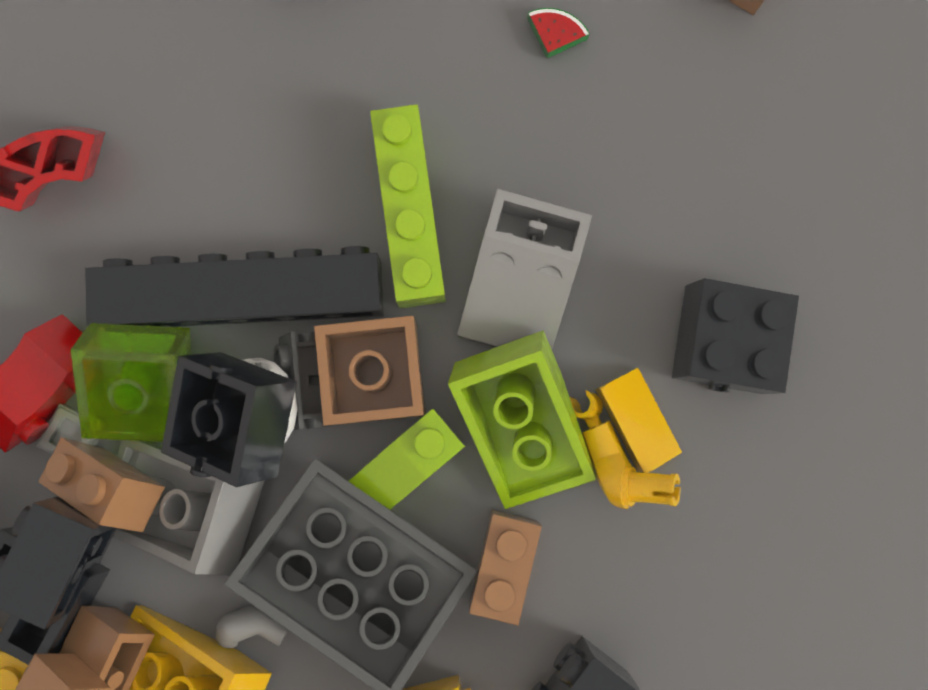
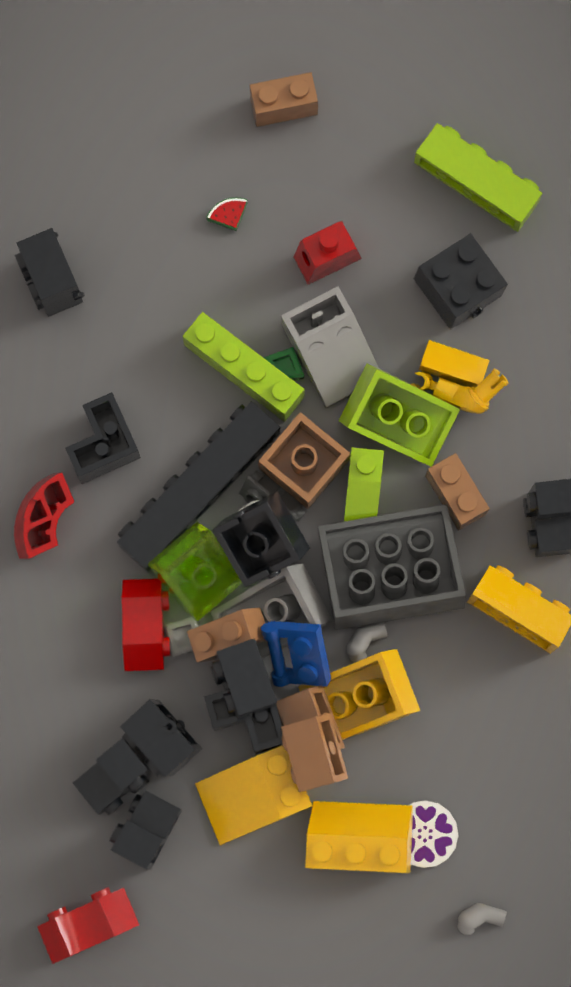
camera: 45 degrees left, 5 degrees down
none -> black brick [65,392,141,484]
none -> blue plate [261,621,331,687]
none -> green tile [264,347,305,380]
none -> red torso [294,221,362,285]
none -> lime brick [414,123,542,232]

